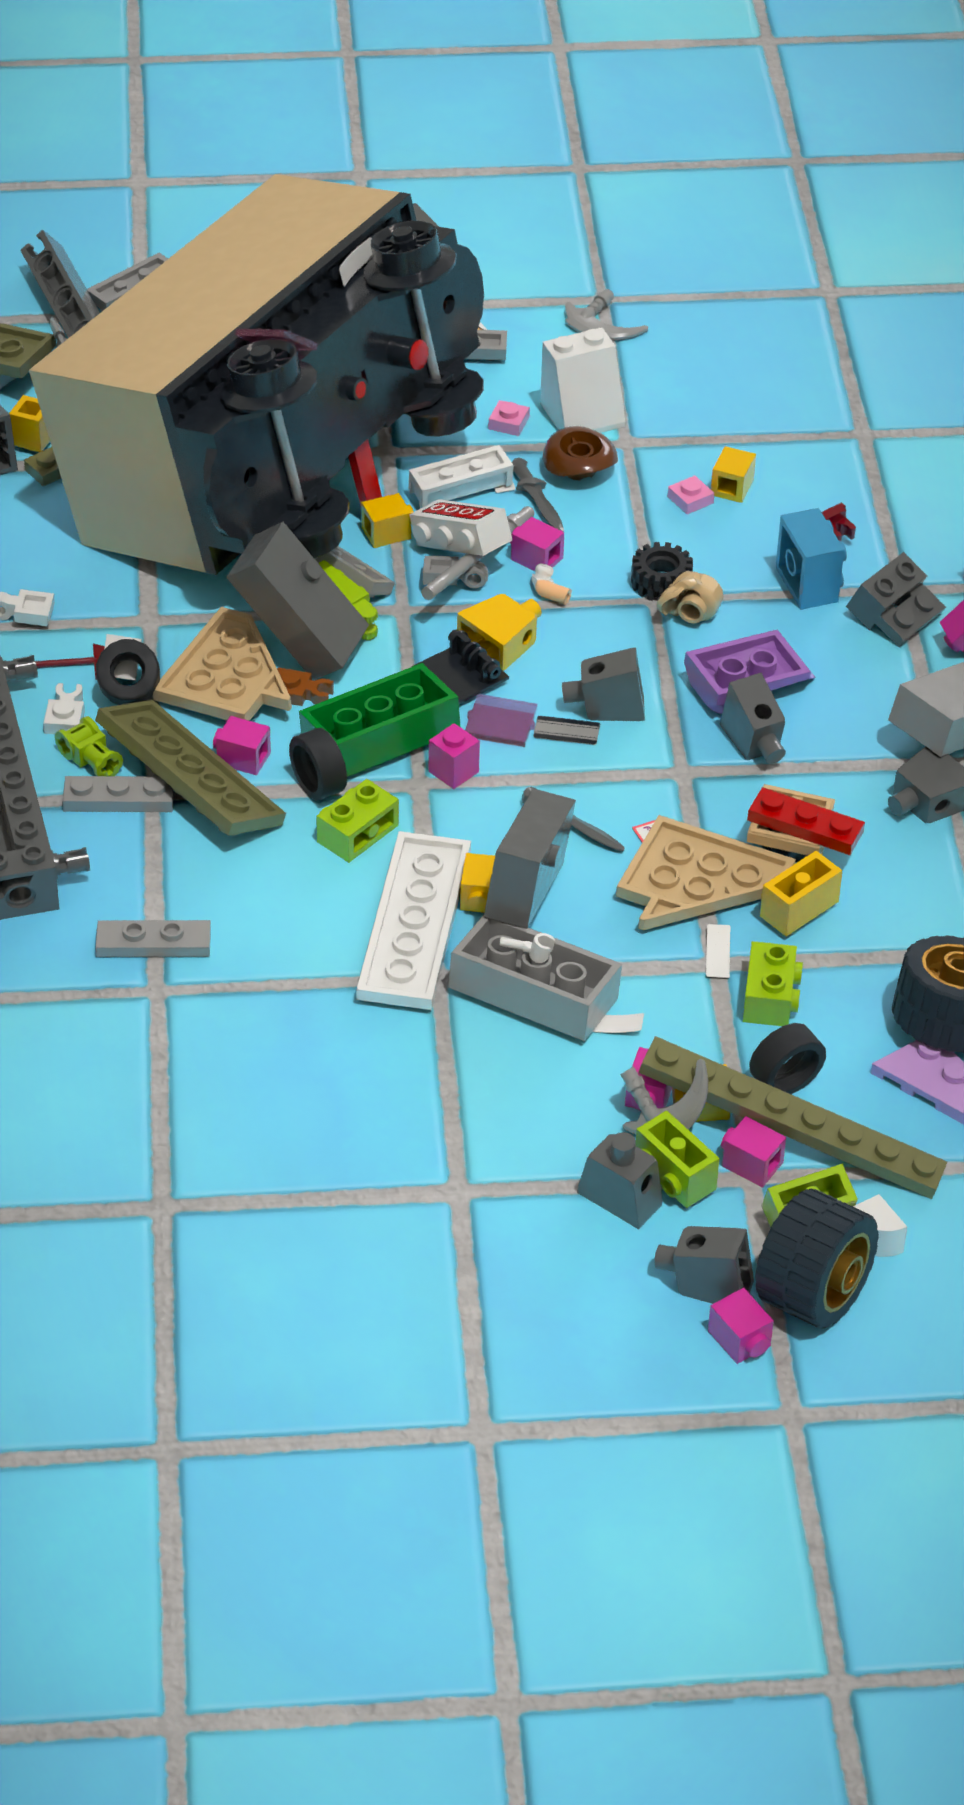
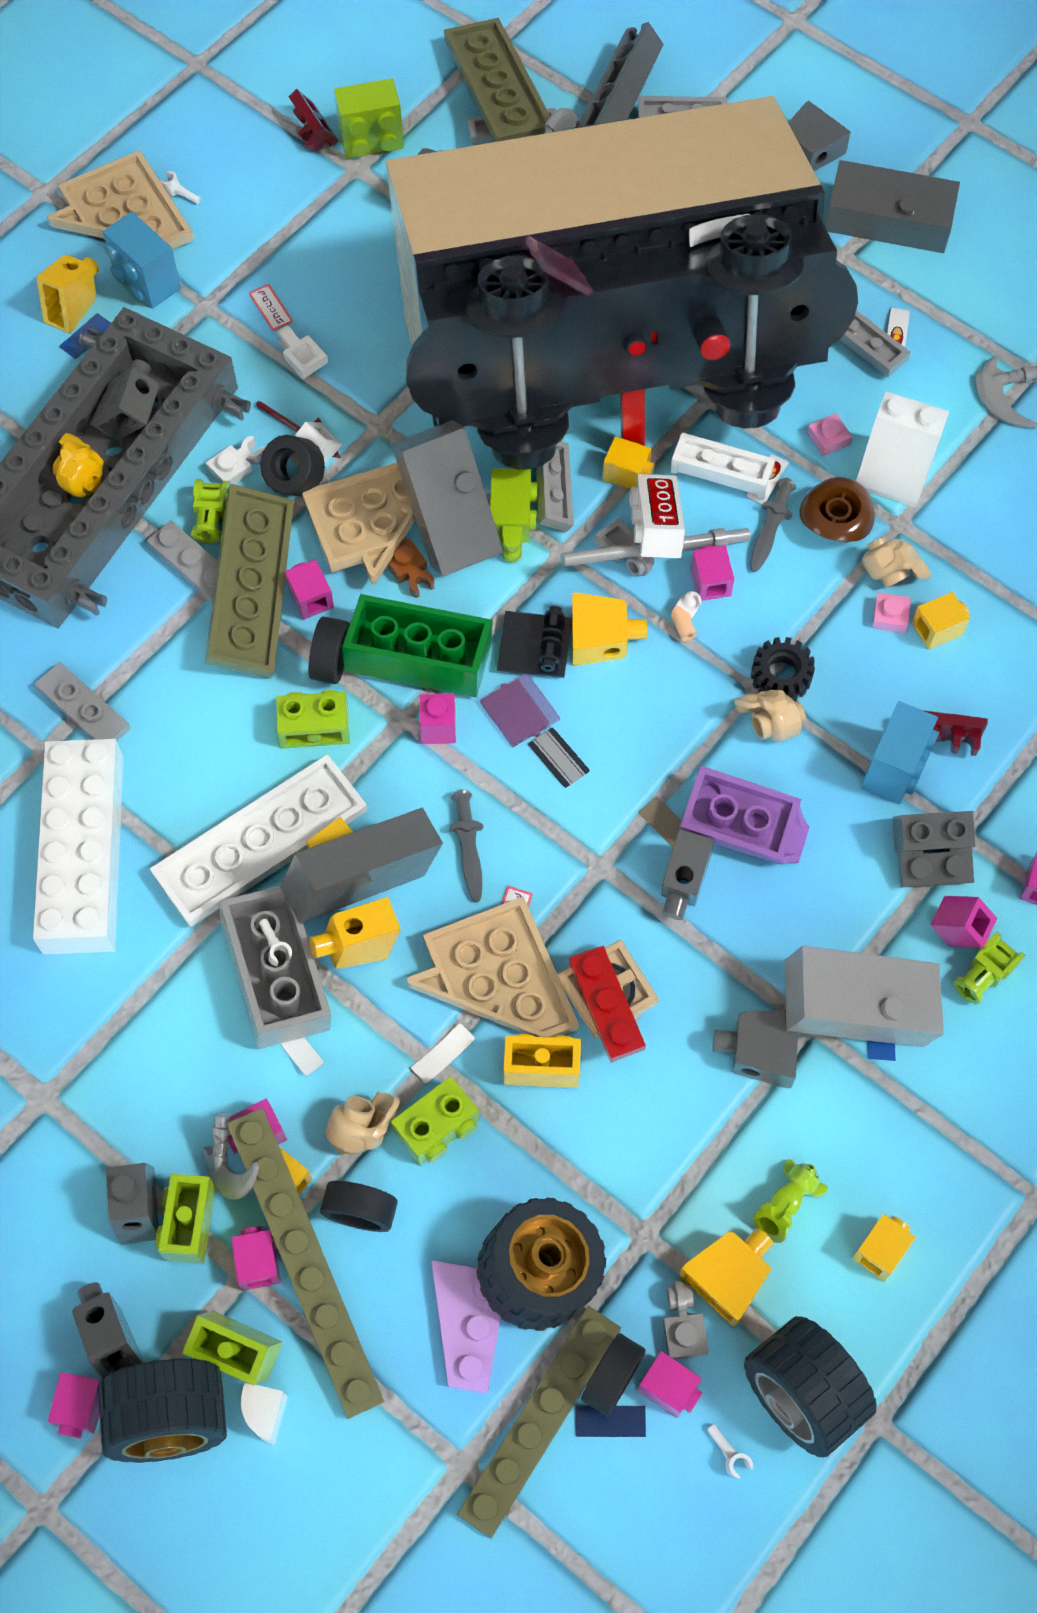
camera: 45 degrees right, 20 degrees up
dark grey torso [562,647,645,721] -> none
none -> white brick [33,739,123,955]
none -> yellow torso [309,897,401,969]
none -> tan head [325,1092,400,1155]
none -> dark tan sticker [638,796,681,847]
none -> tan head [862,535,932,588]

